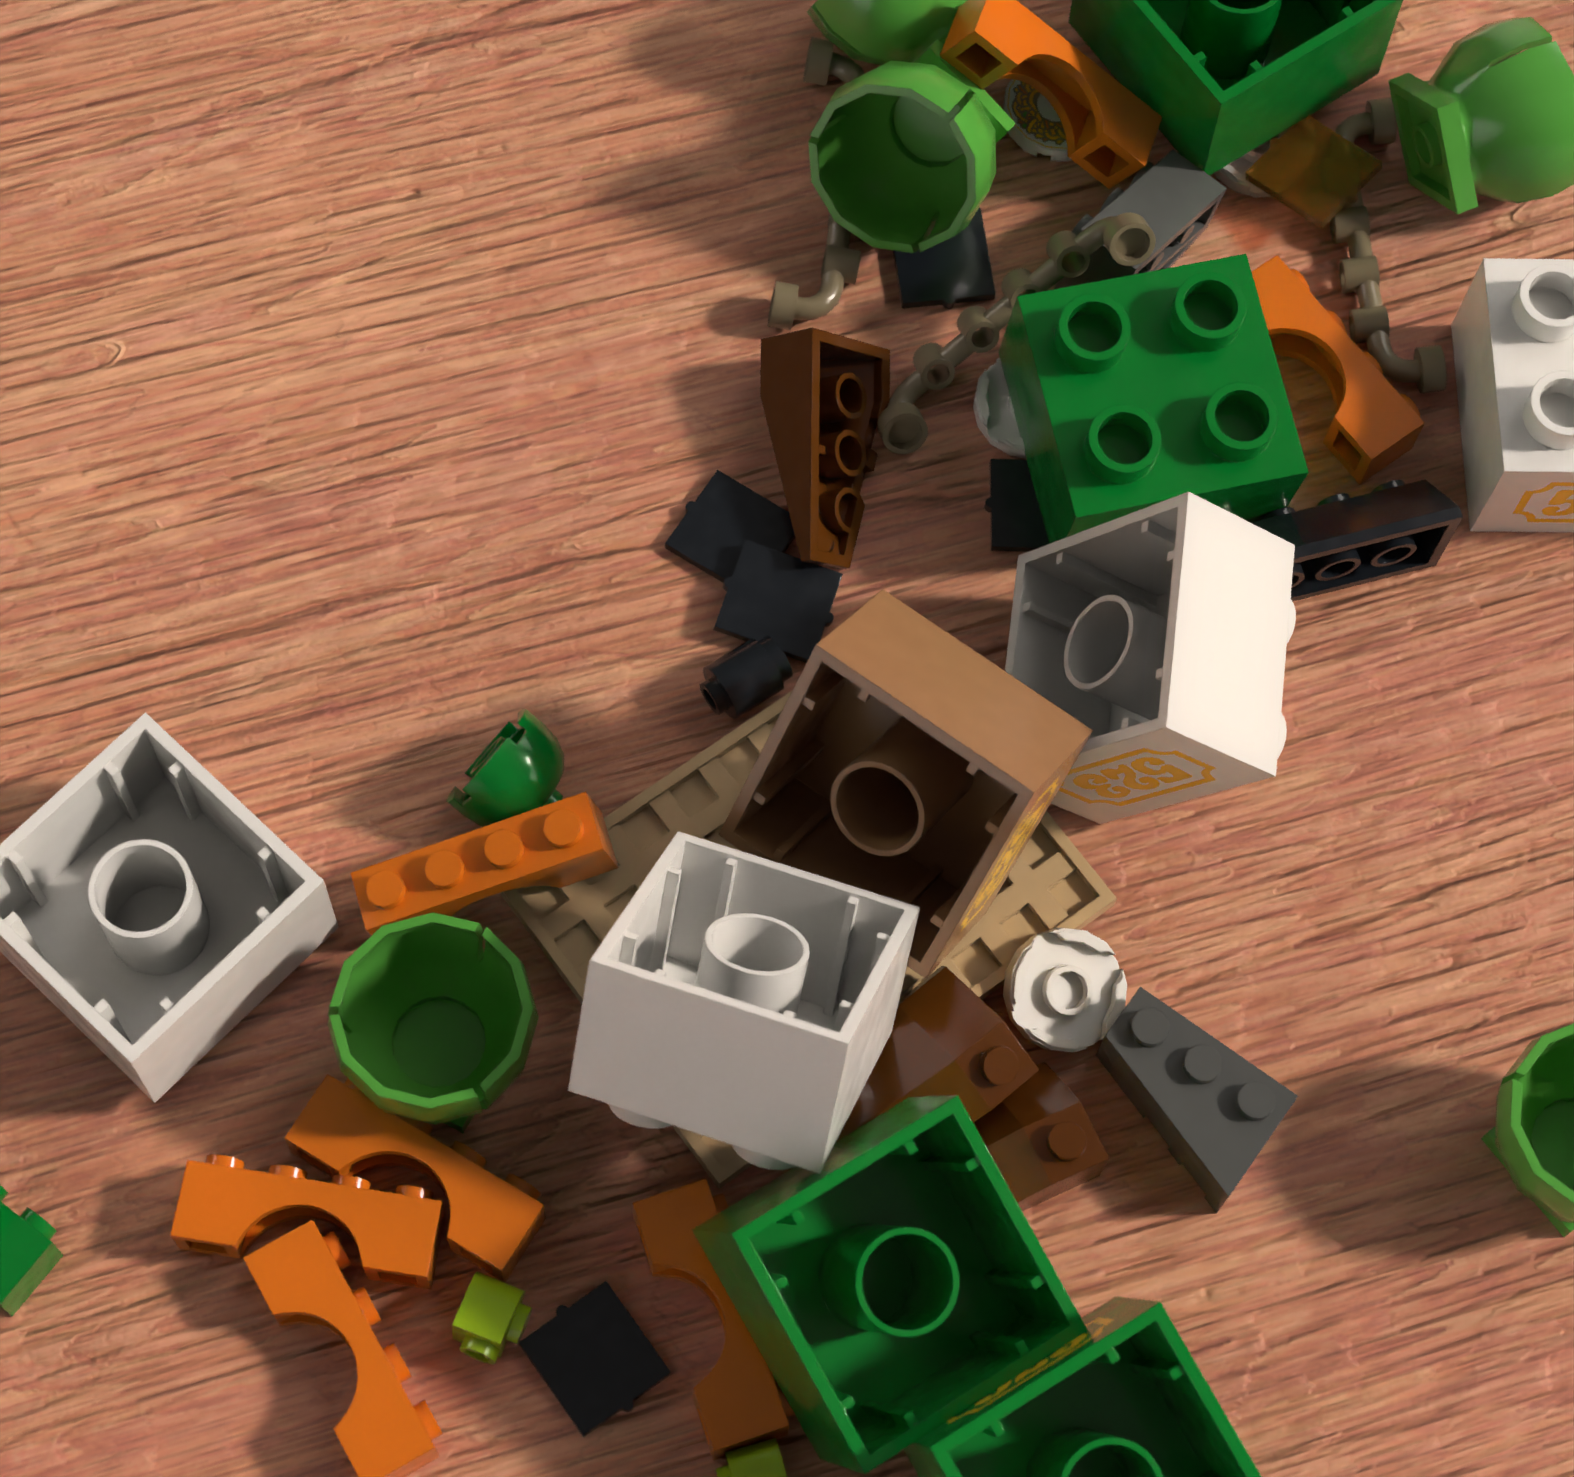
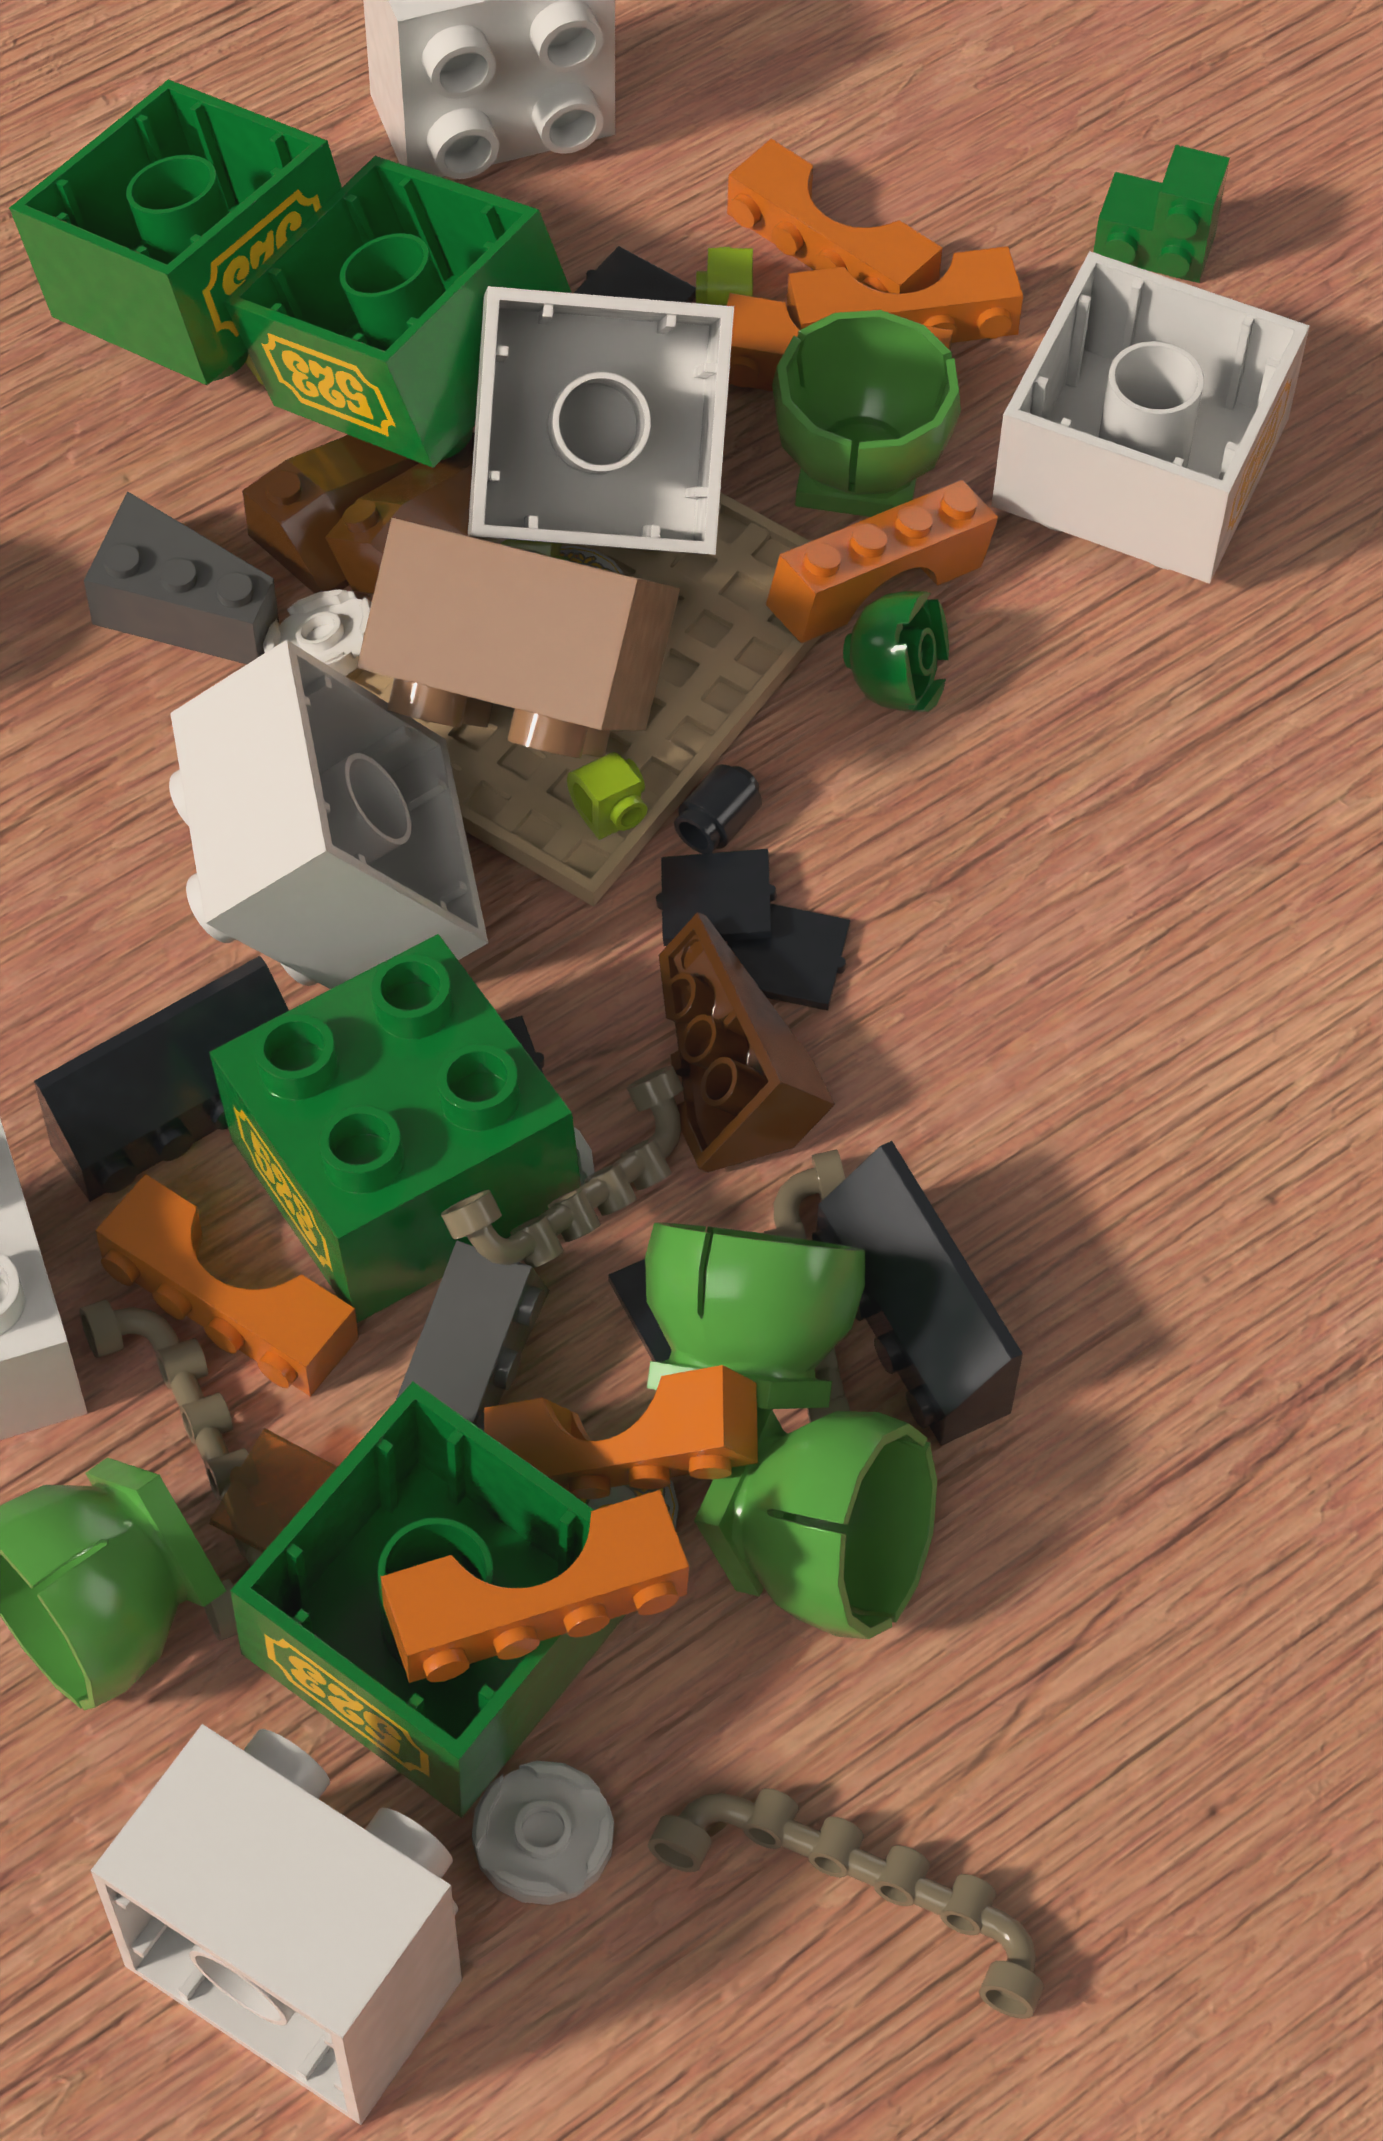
camera: 165 degrees right, 10 degrees down
none -> black slope [812,1141,1023,1446]

